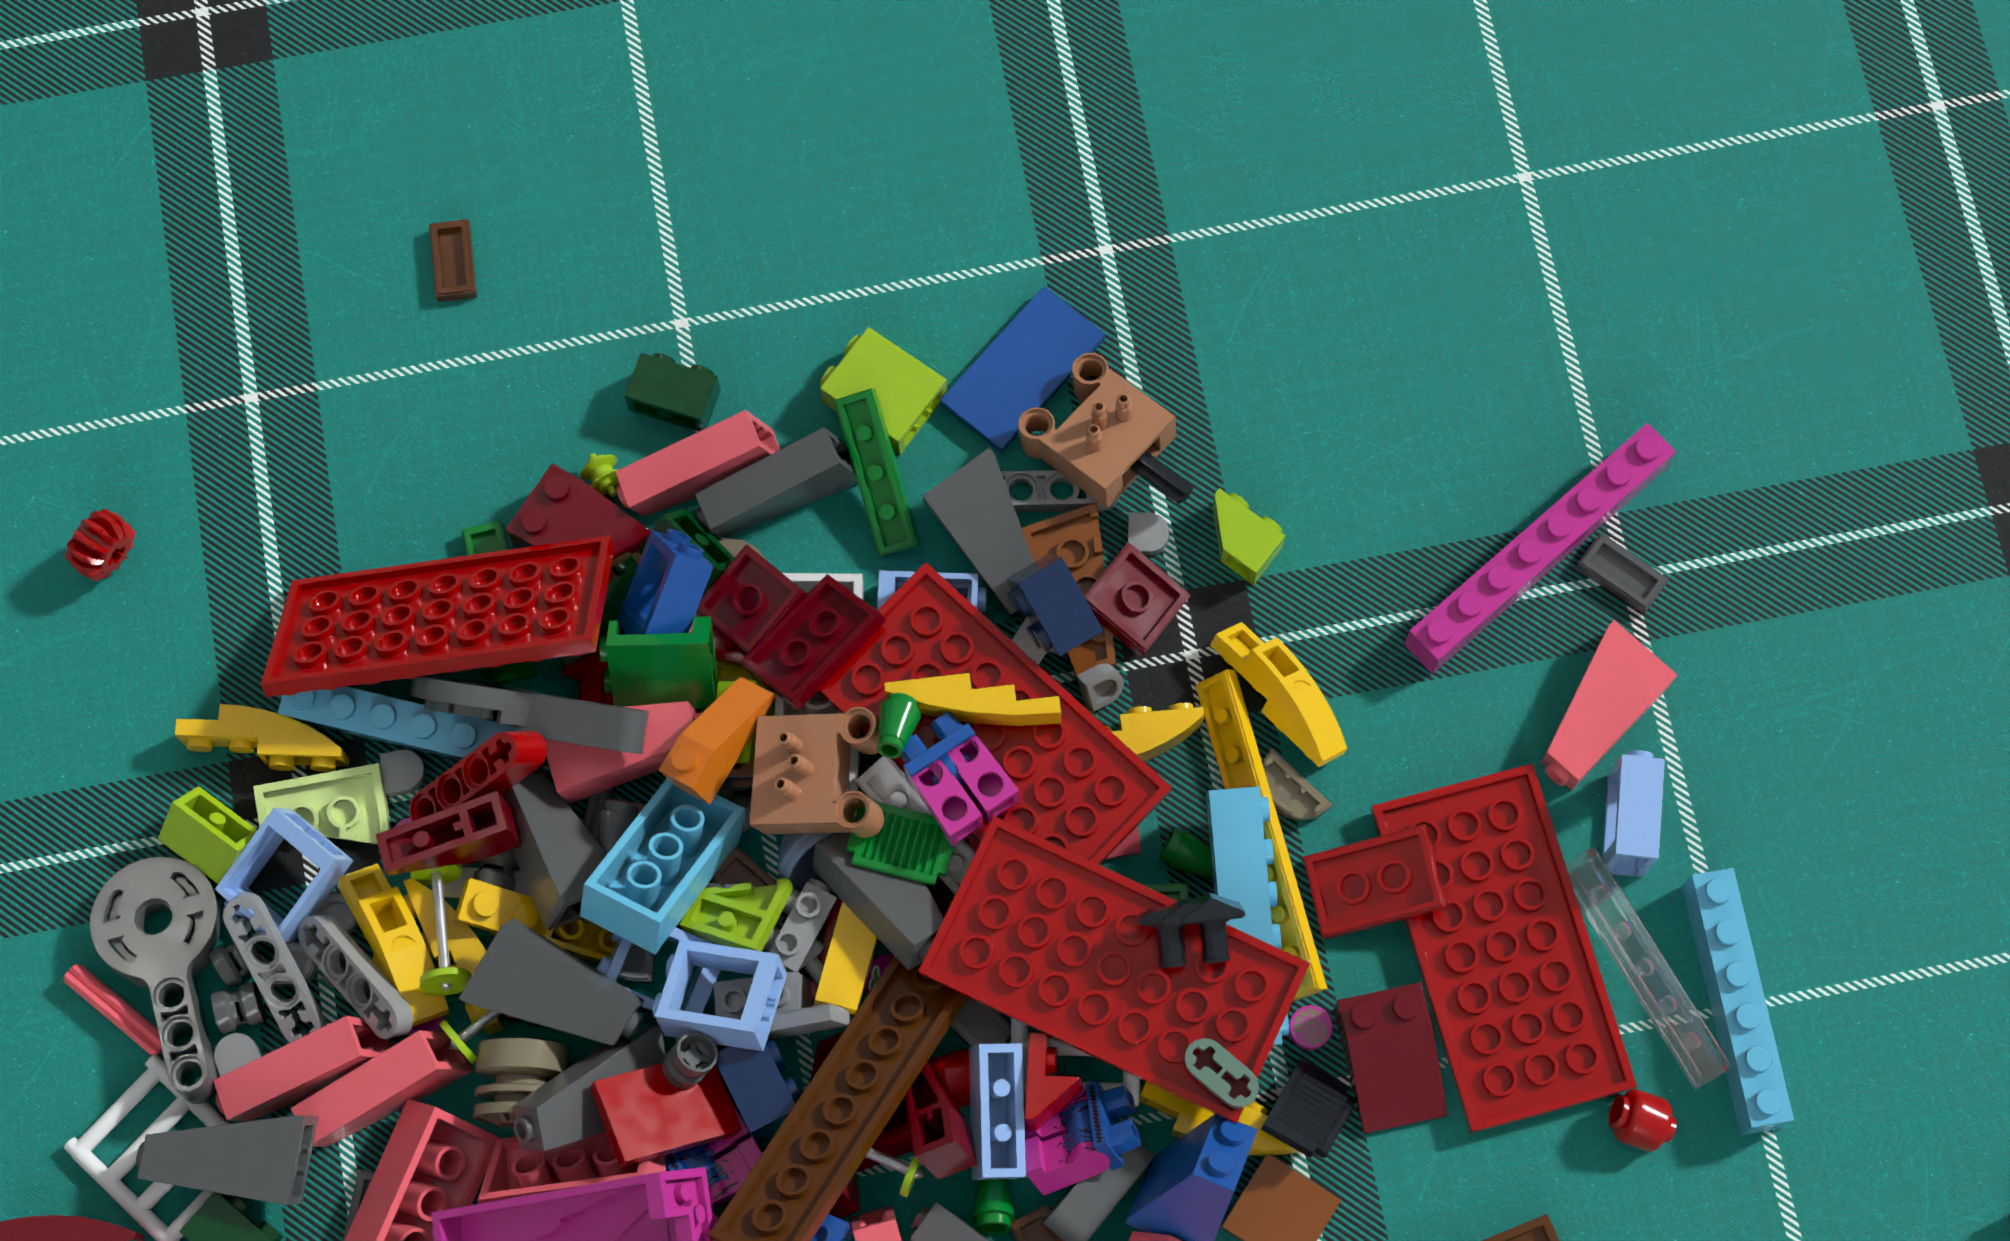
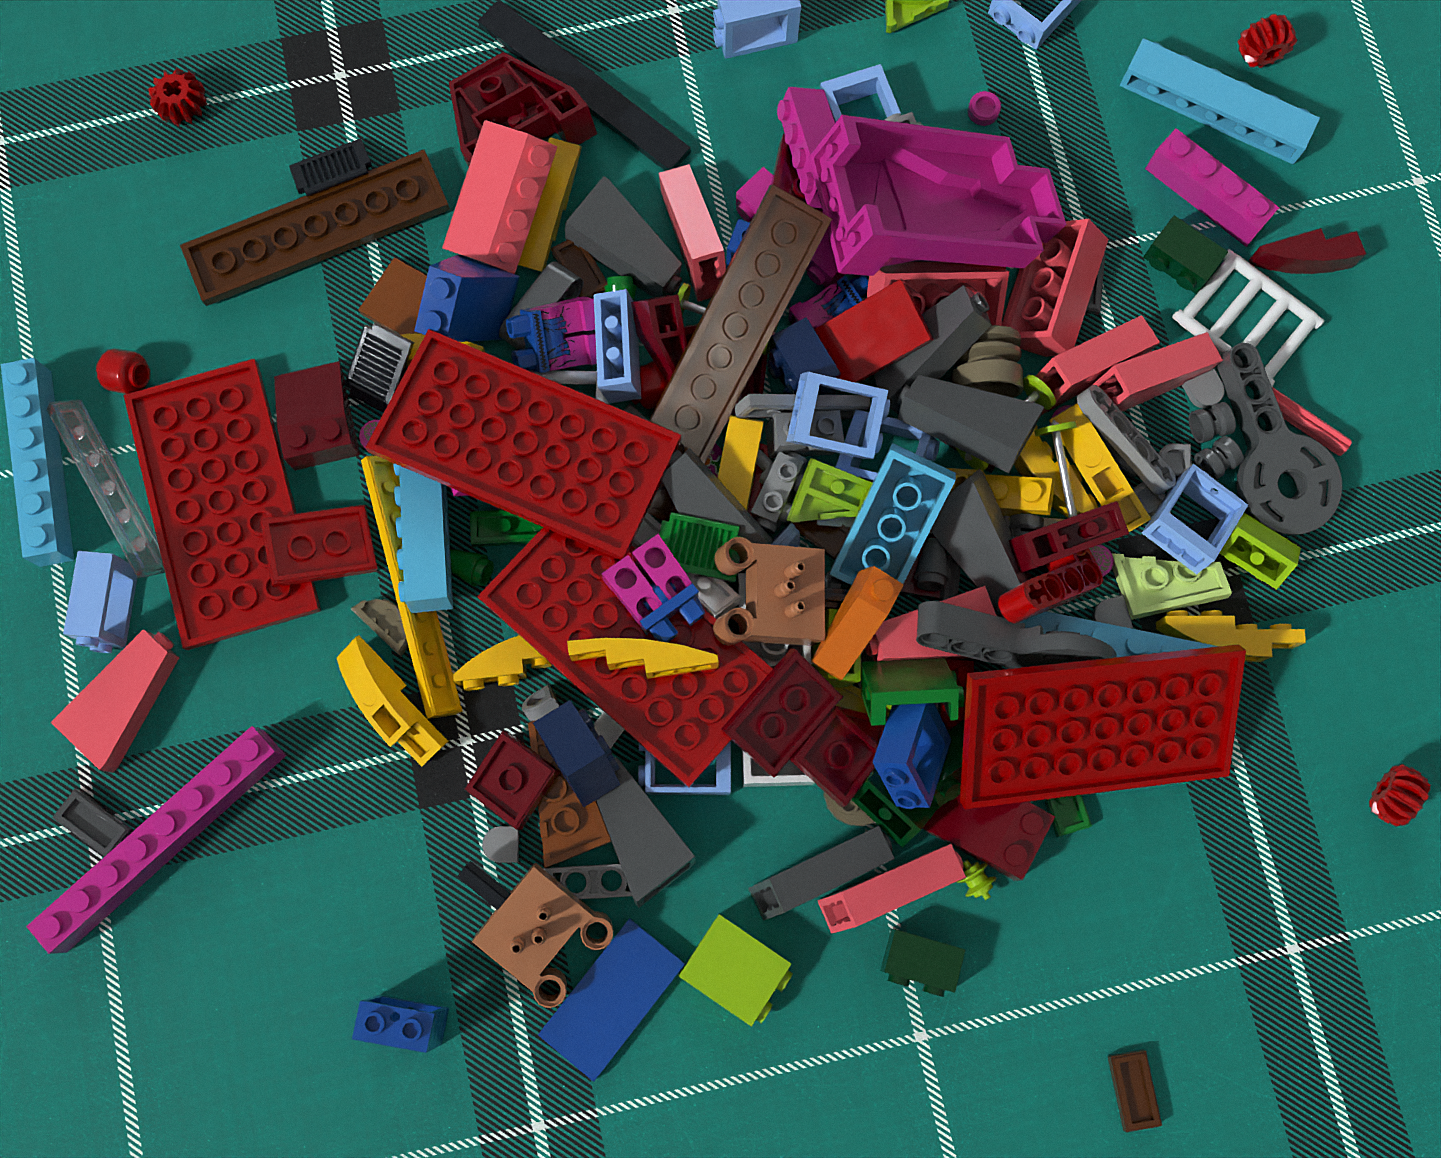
camera: 175 degrees right, 5 degrees up
dark grey slope [136,1115,318,1205] -> none
light grey beam [223,892,325,1043] -> none
dark grey wheel [662,1032,718,1089] -> none
green tile [834,388,921,557] -> none
green cone [877,693,921,759] -> none
red slope [1025,1033,1083,1130] -> none
black connector [1136,892,1245,968] -> none
sand green beam [1184,1038,1259,1109] -> none
lime slope [1212,488,1286,585] -> none
none -> blue window [352,995,449,1053]

